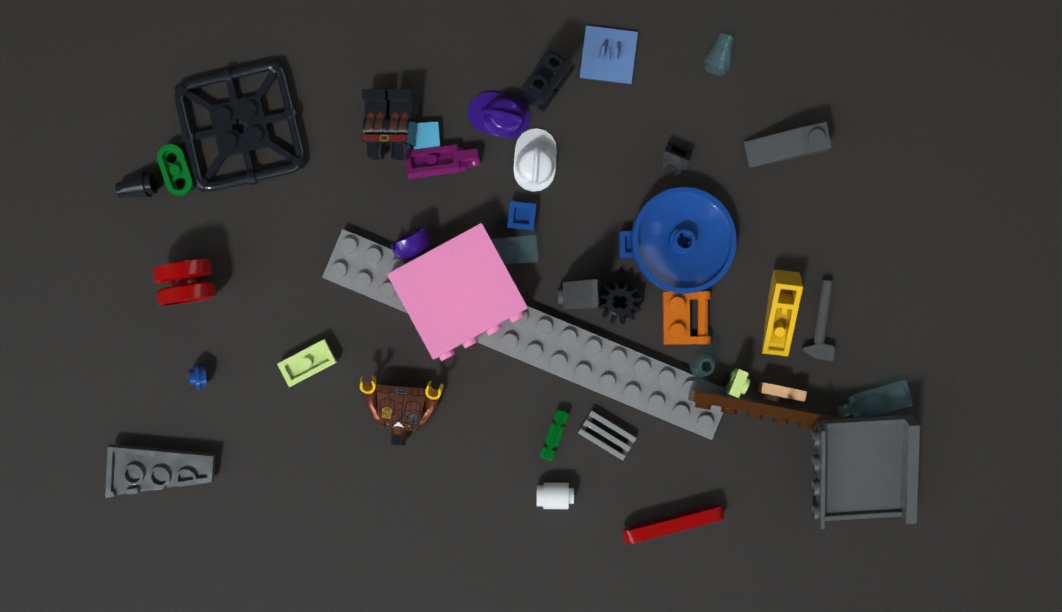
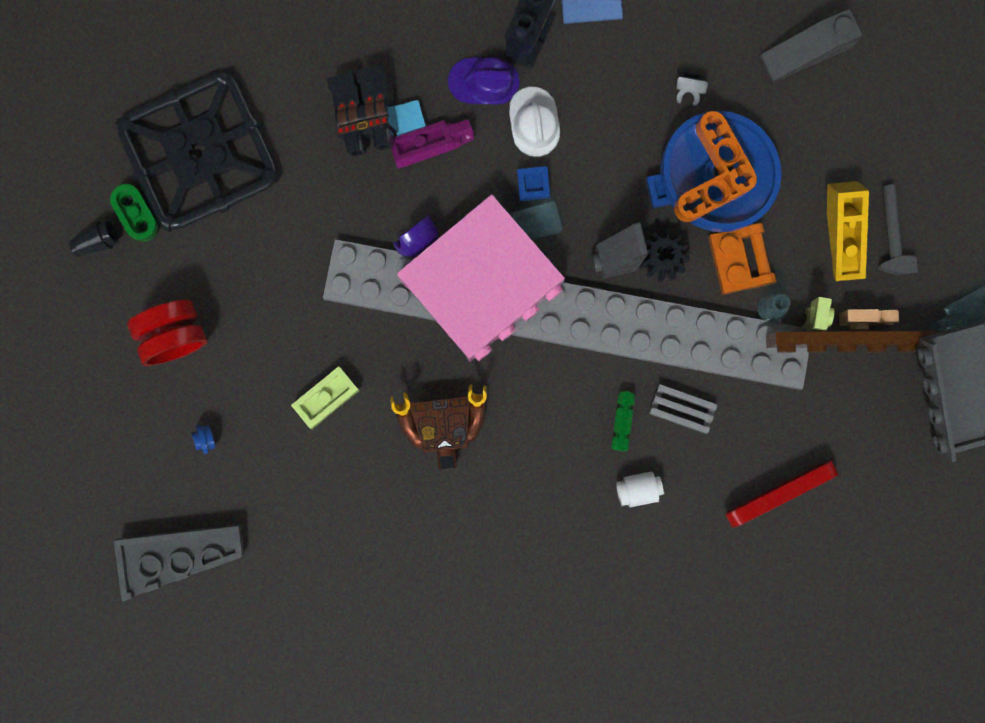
camera: 15 degrees left, 5 degrees down
none -> orange beam [674,111,757,222]

